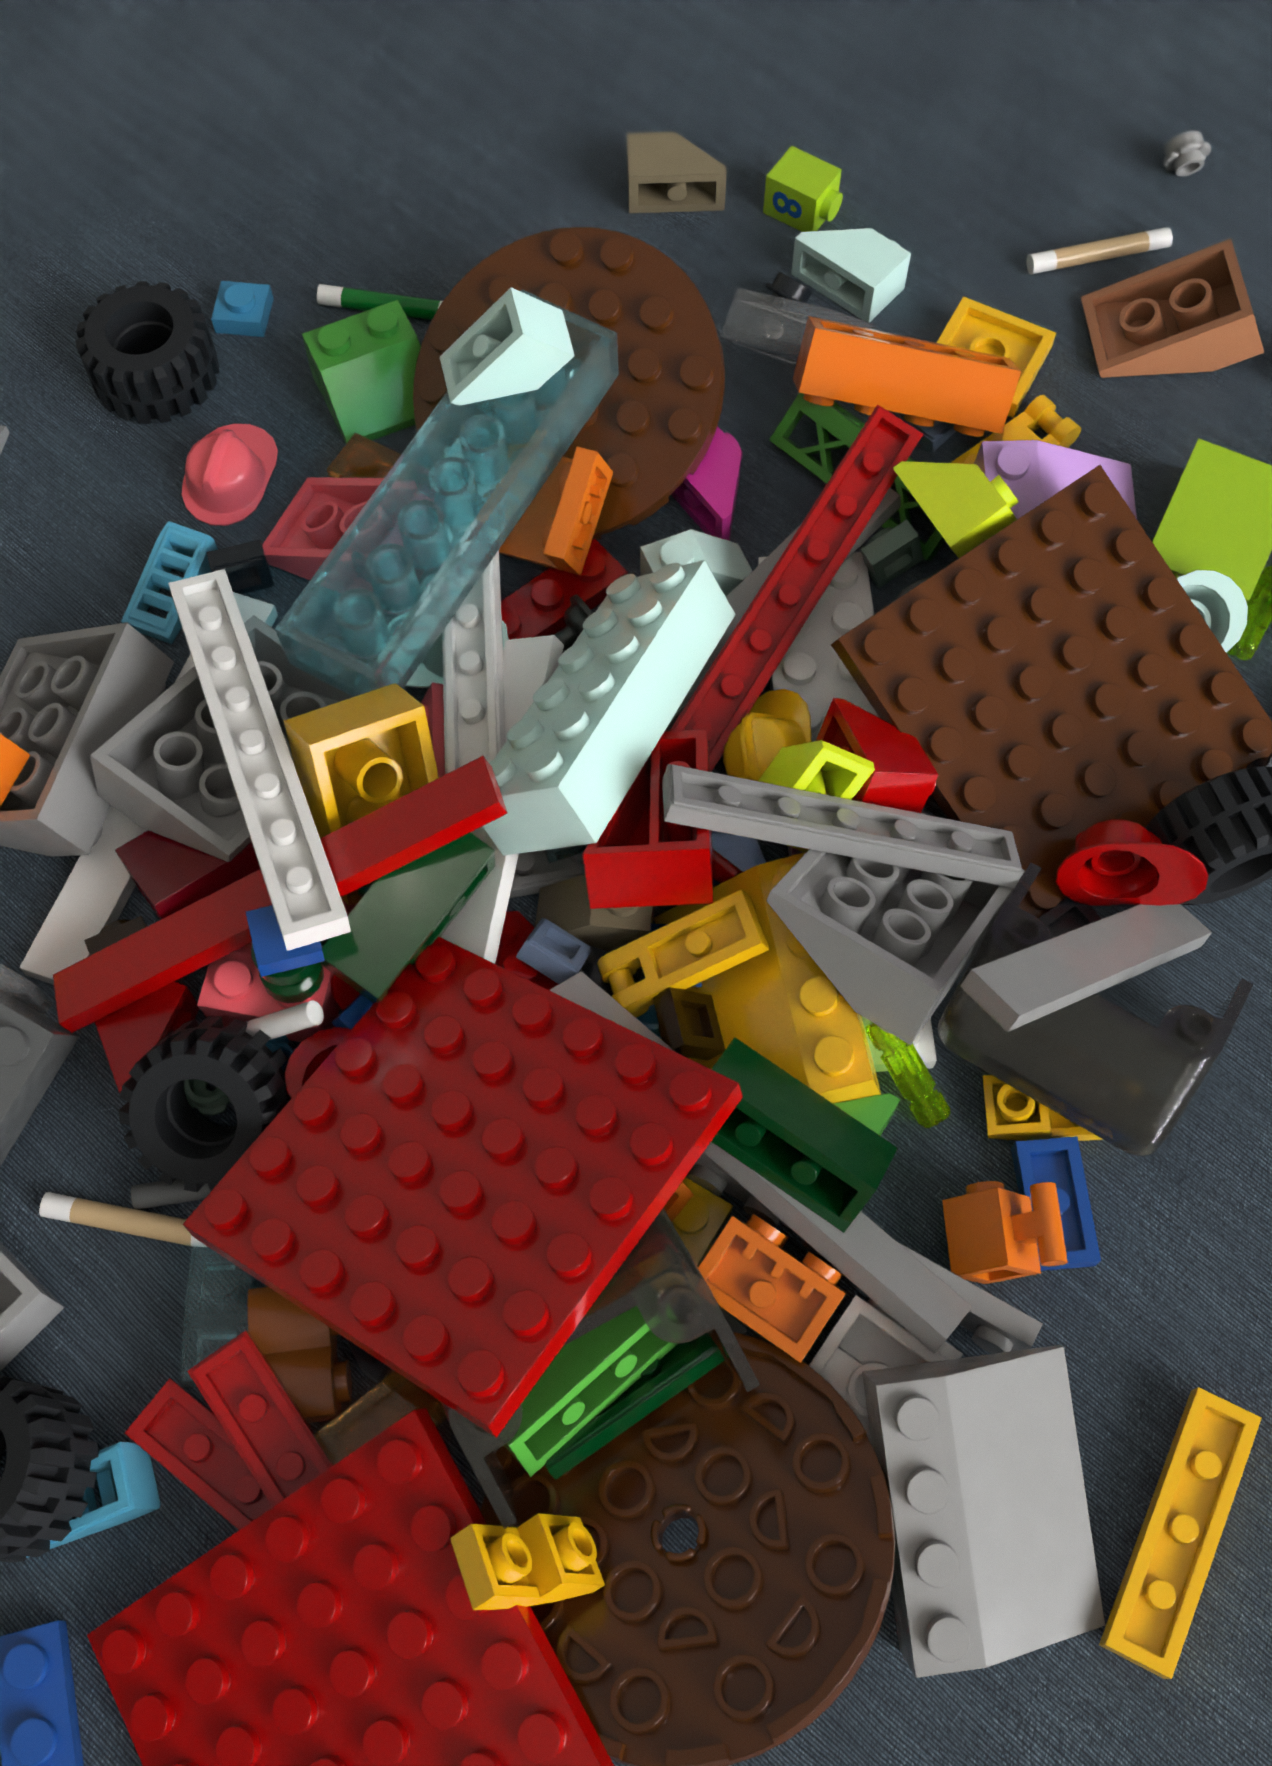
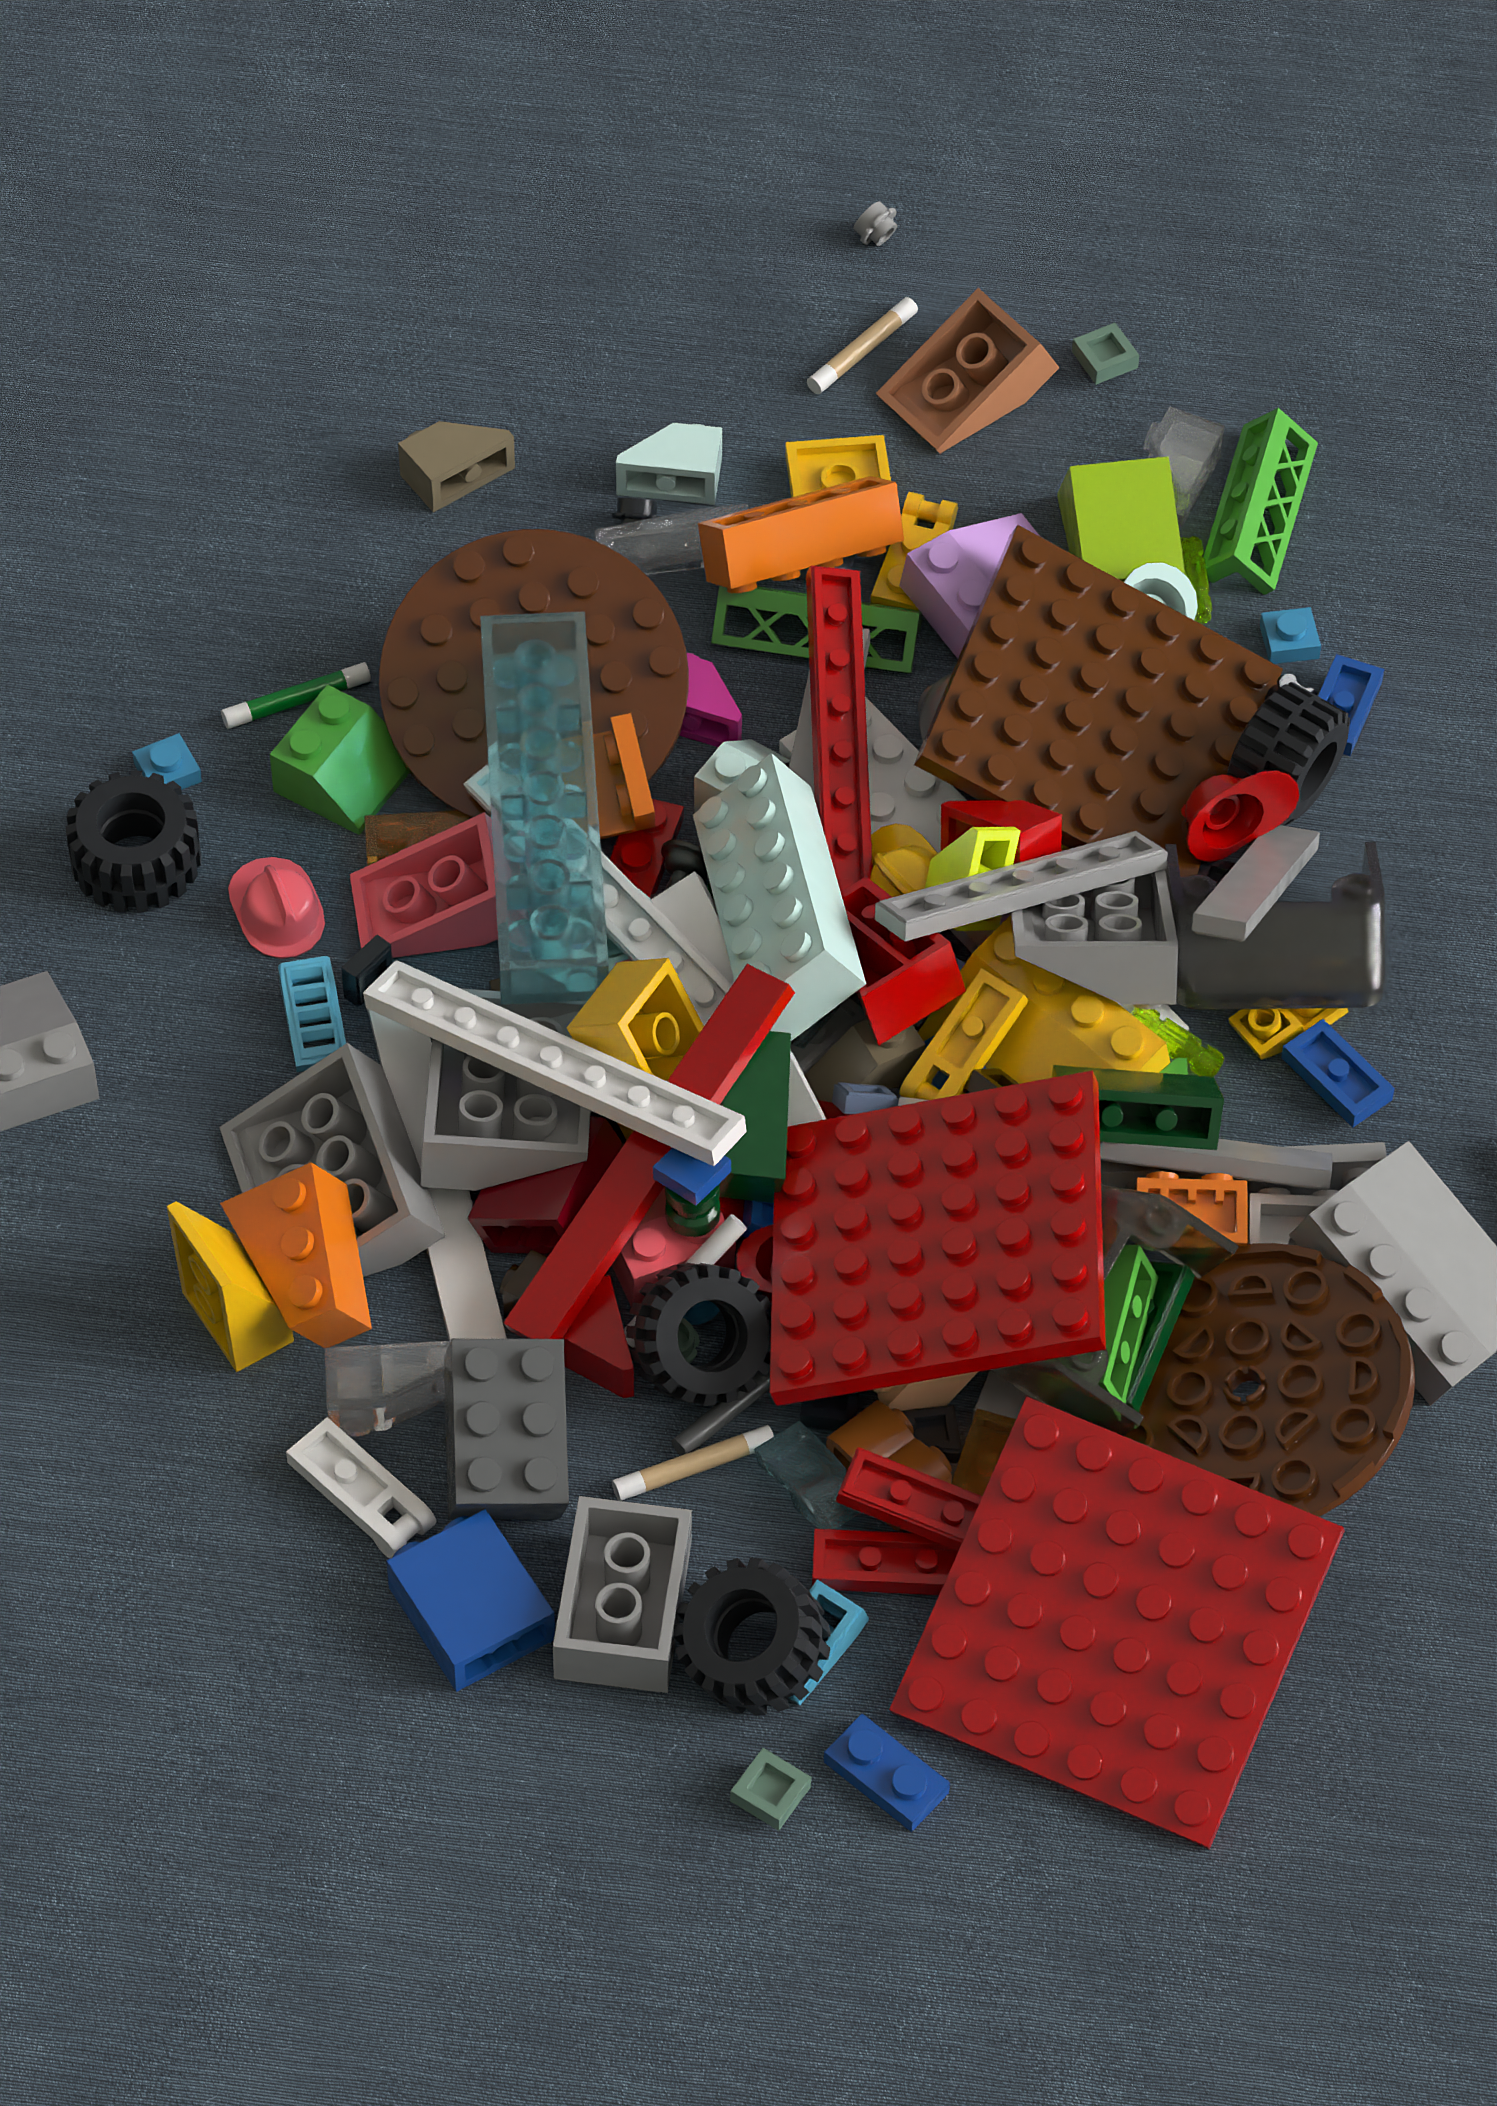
camera: 35 degrees left, 10 degrees down
light aqua slope [440,288,575,406] -> none
yellow slope [450,1513,605,1610] -> none
lime brick [763,145,843,232] -> none
sand green plate [861,520,924,589] -> none
neon yellow slope [893,461,1019,558] -> none
orange brick [942,1181,1068,1284] -> none

